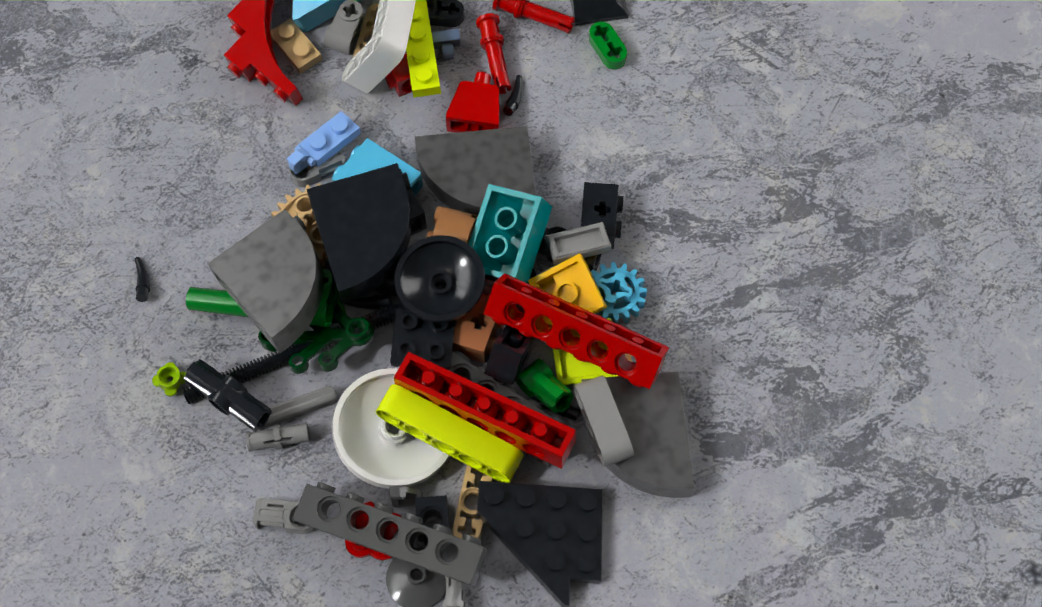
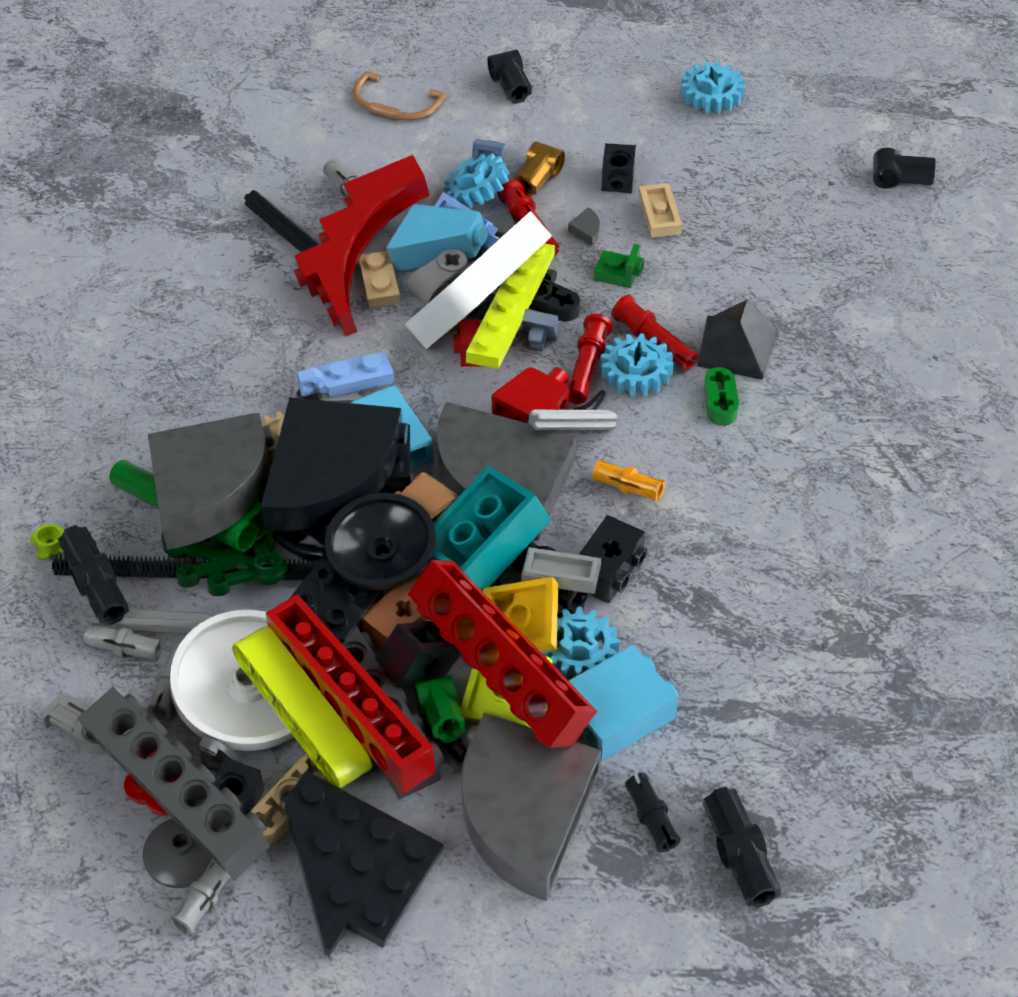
camera: 25 degrees right, 15 degrees down
black helmet [135,257,150,302] -> none
light grey beam [574,375,634,467] -> none
none -> light grey pin [147,644,179,720]
none -> black axle [244,190,319,252]
none -> axle [528,410,618,430]
none -> medium azure brick [569,645,679,762]
none -> light orange pin [592,459,665,502]
none -> medium azure gear [601,334,674,397]
none -> black pin [625,773,681,852]
none -> black piece [703,786,781,908]

